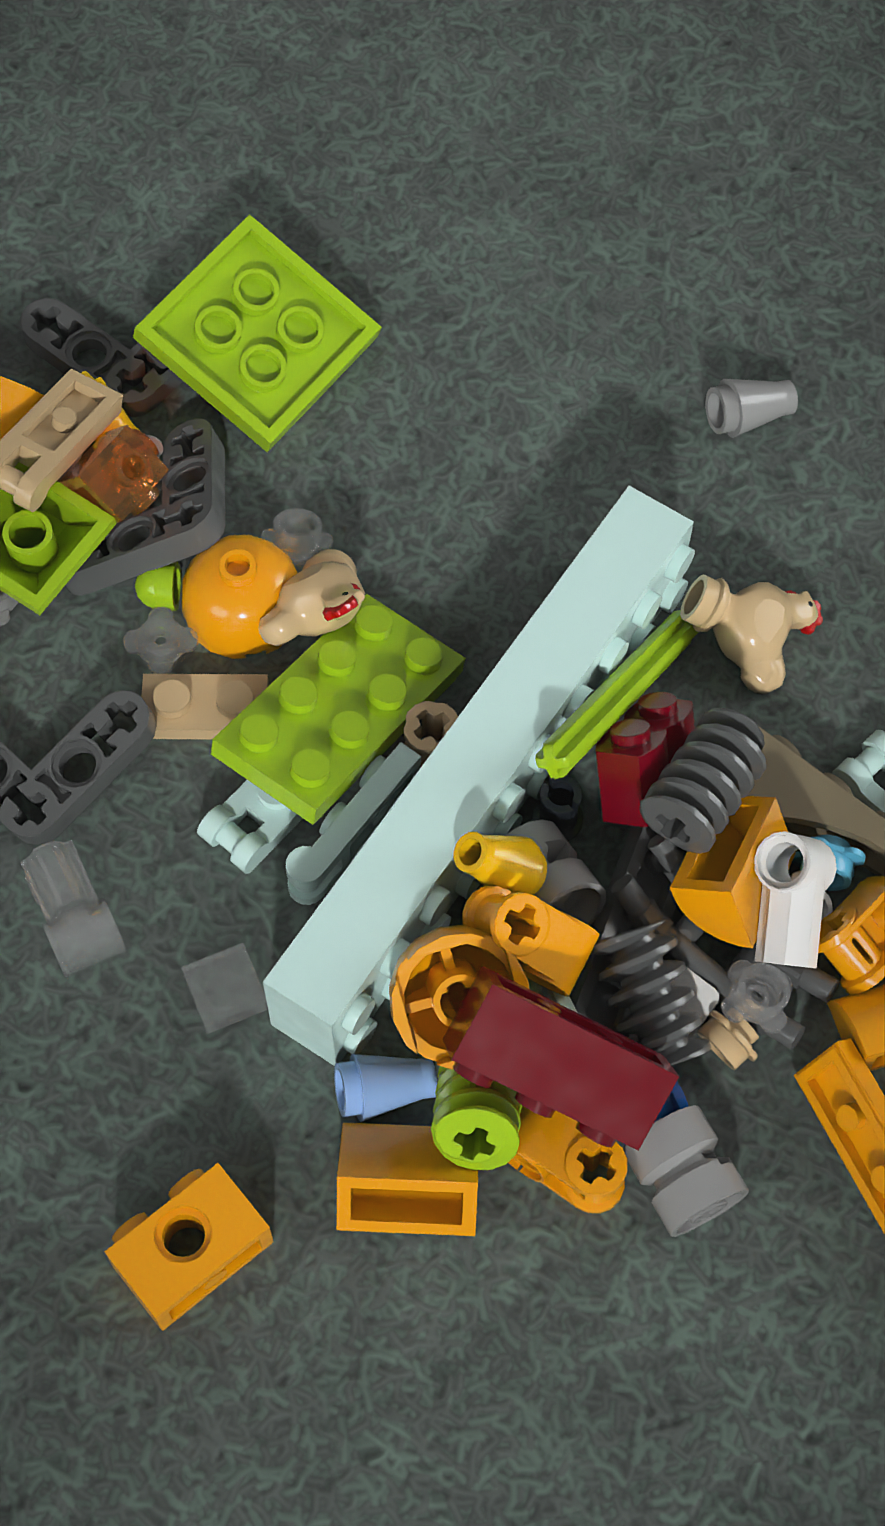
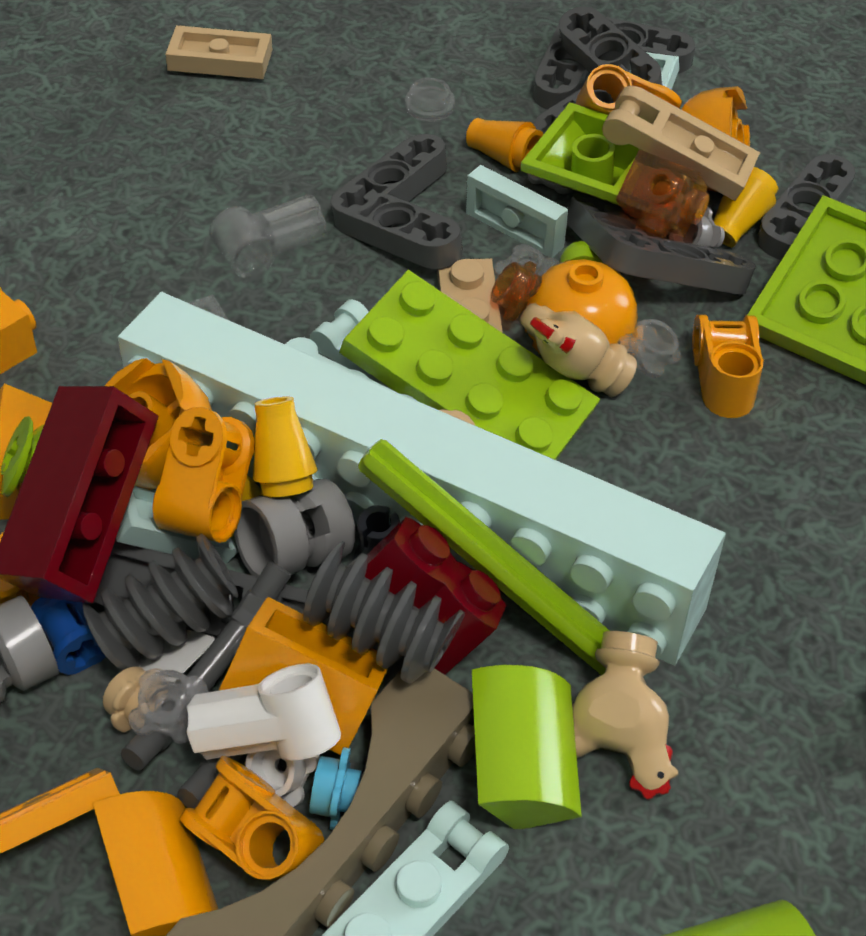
camera: 85 degrees right, 15 degrees down
none -> light aqua plate [466,165,568,258]
none -> lime brick [472,665,582,829]
none -> clear orange plate [491,261,542,322]
none -> light orange piece [692,315,764,418]

